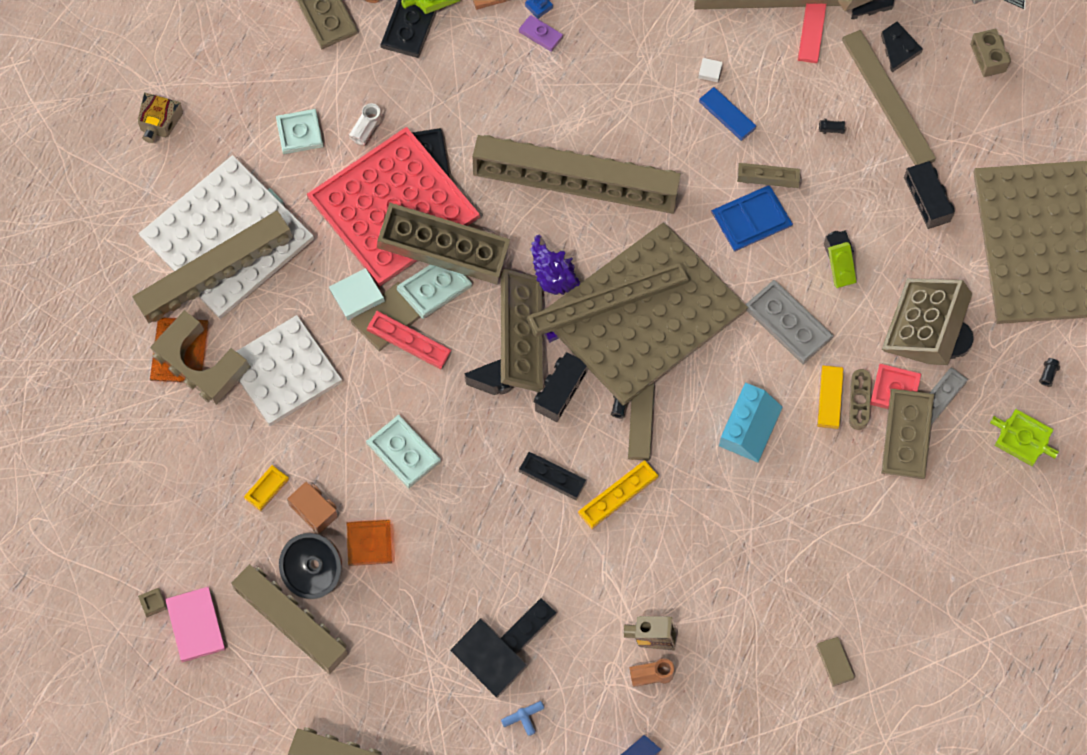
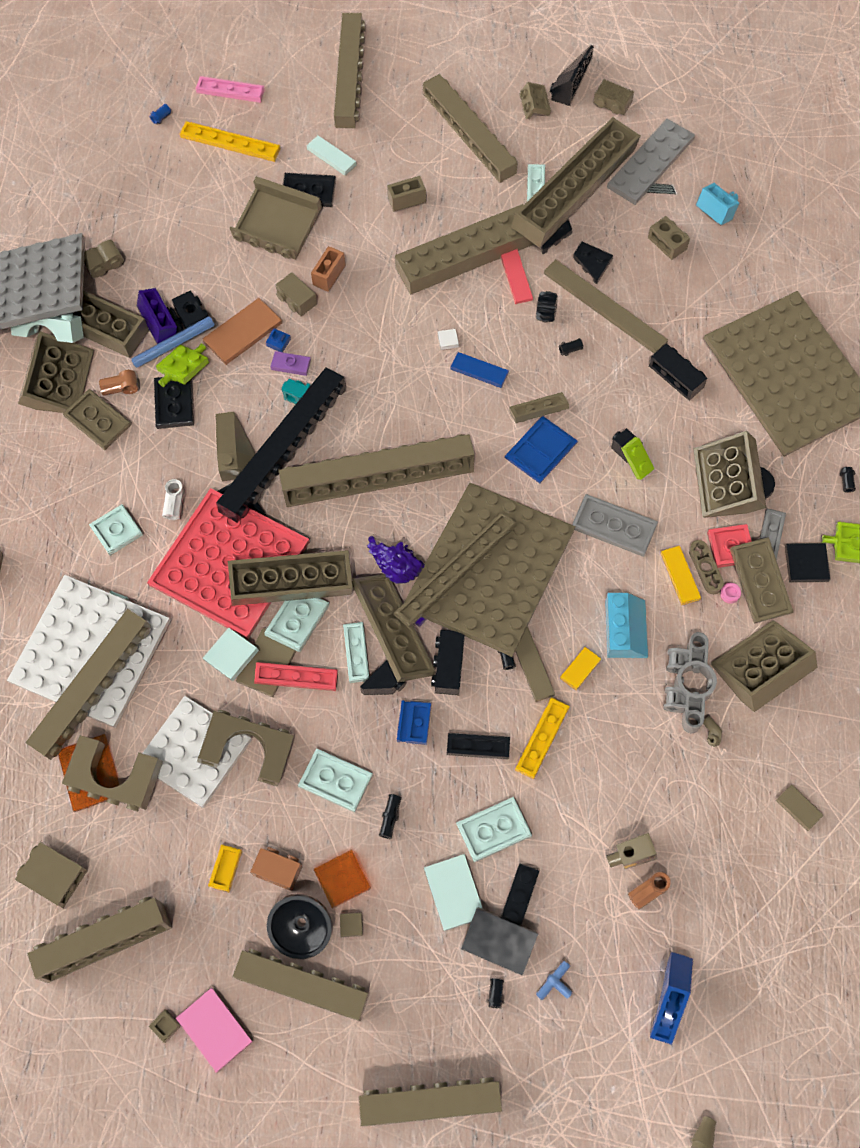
camera: 20 degrees left, 0 degrees up
none -> dark tan panel [15,842,87,908]
none -> dark tan brick [27,897,172,983]
none -> dark tan arch [197,710,294,787]
none -> black brick [216,367,346,523]
none -> dark tan wedge [216,412,255,481]
none -> teal brick [281,378,311,404]
none -> dark tan tile [340,913,363,937]
none -> light aqua tile [343,622,369,683]
none -> black pin [379,794,402,839]
none -> blue plate [397,700,431,745]
none -> light aqua tile [424,854,483,931]
none -> light aqua tile [456,797,532,863]
none -> black pin [486,978,504,1009]
none -> black gear [536,291,558,322]
none -> yellow tile [560,647,601,691]
none -> light grey piece [664,632,717,733]
none -> medium azure brick [696,183,739,225]
none -> dark tan arm [703,716,722,747]
none -> dark tan slope [711,620,818,712]
none -> bright pink tile [720,583,741,604]
none -> black tile [785,543,831,583]

